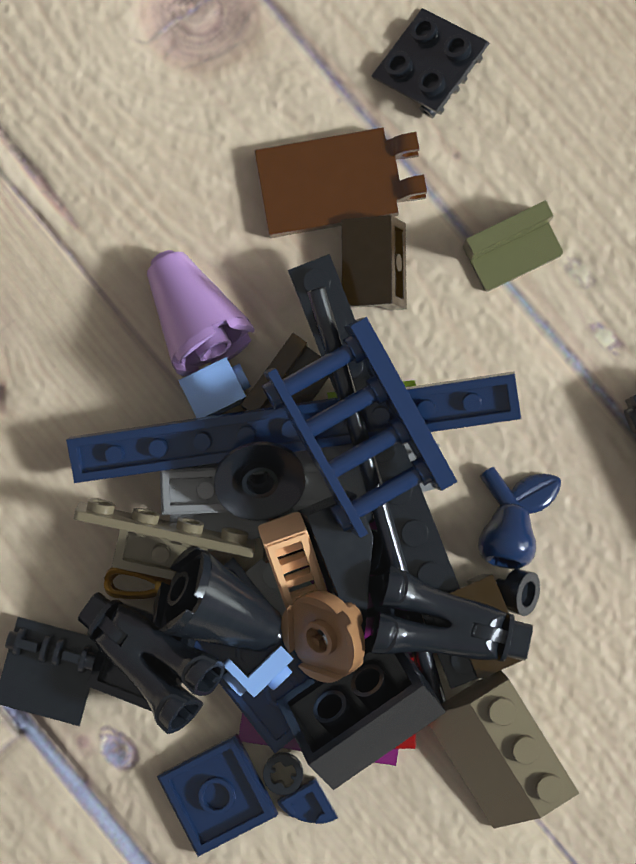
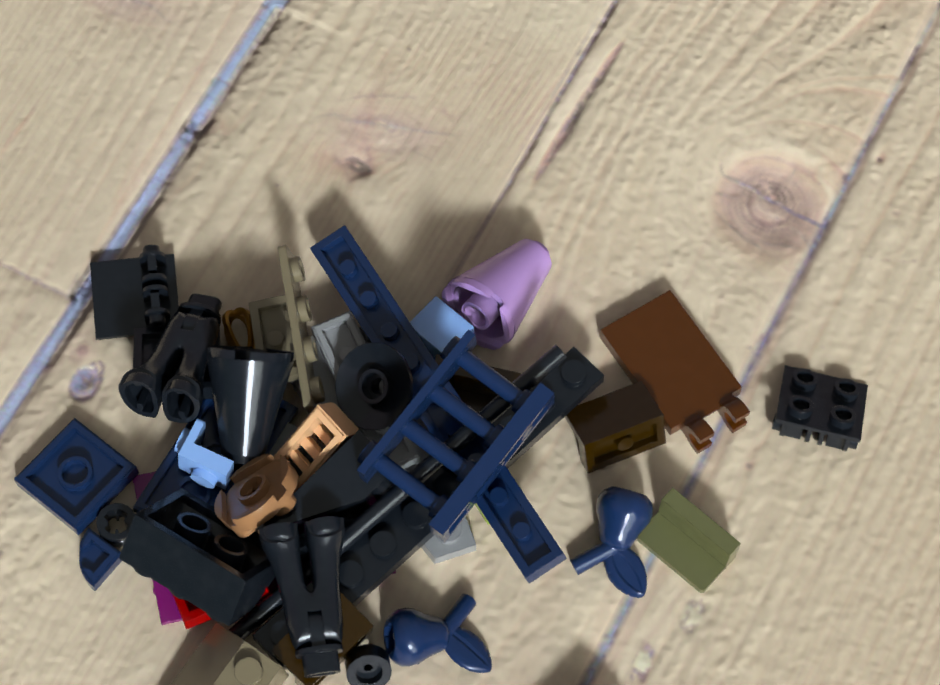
camera: 60 degrees right, 20 degrees down
none -> dark blue piece [570,486,653,598]

